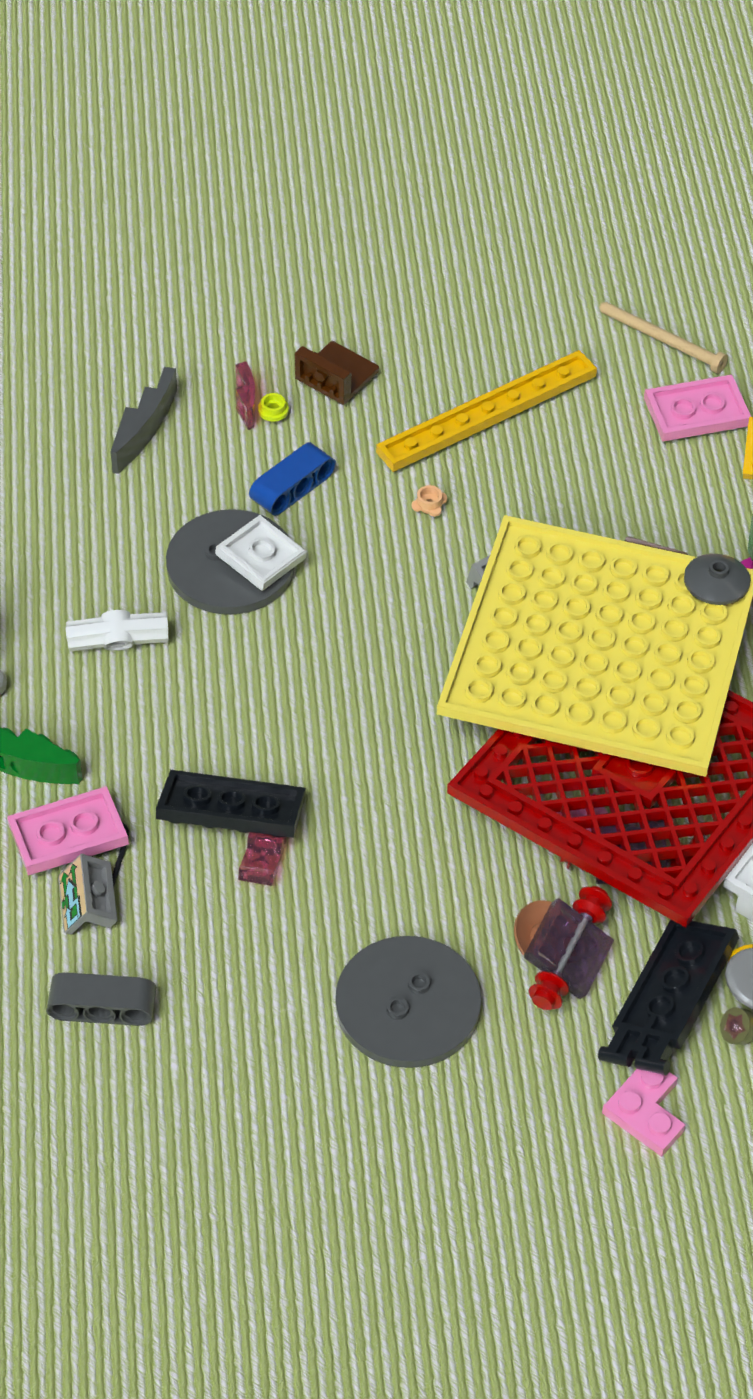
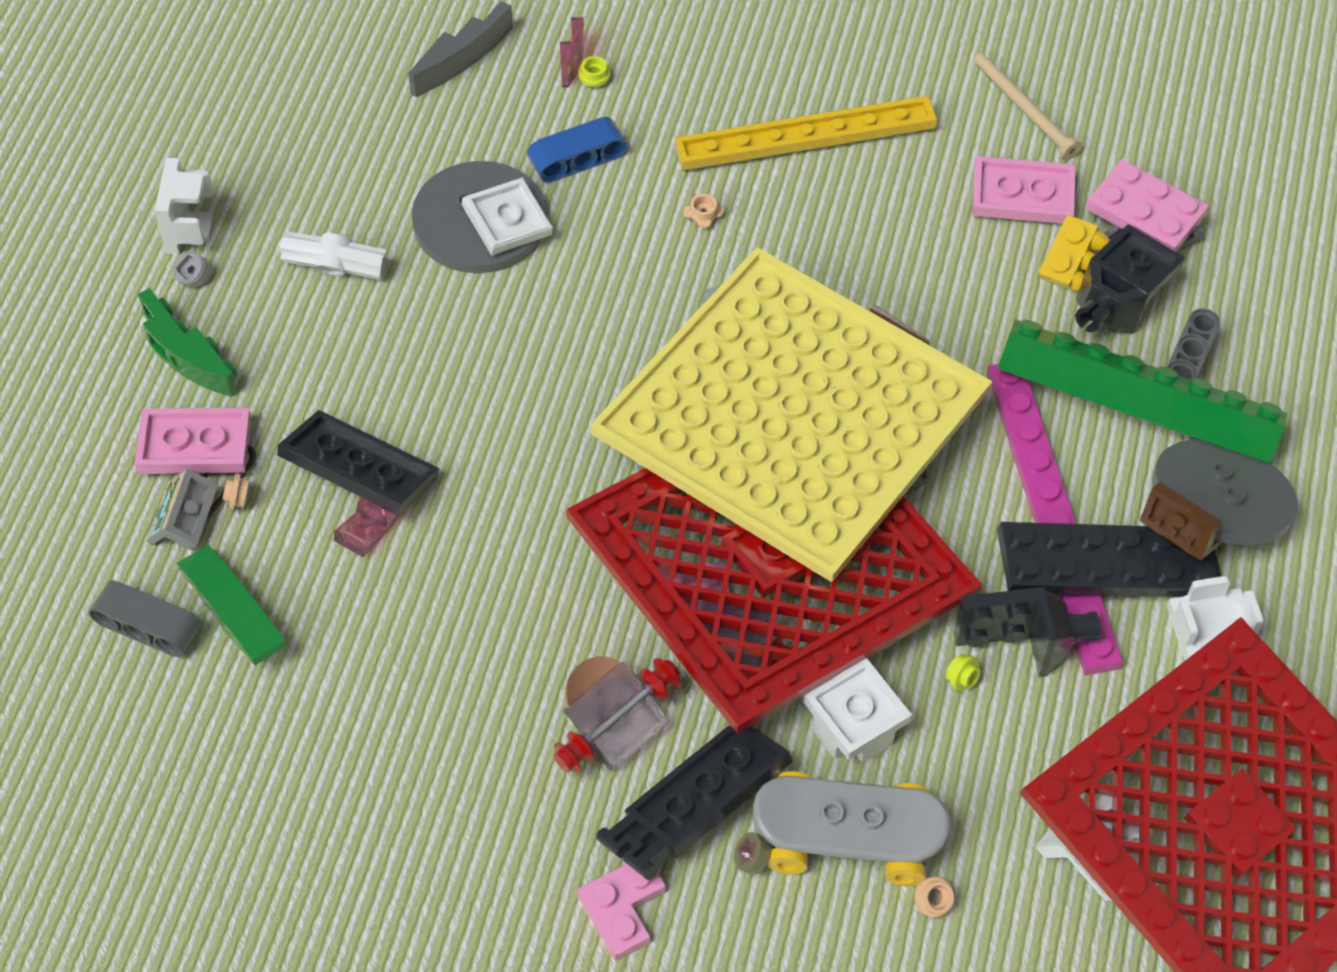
camera: 20 degrees right, 5 degrees up
reddish brown bracket [295,341,379,405] -> none
dark grey plate [335,936,481,1068] -> none
dark grey dish [684,553,750,605] -> none
none -> green slope [177,544,287,666]
none -> light nougat plate [222,473,249,510]

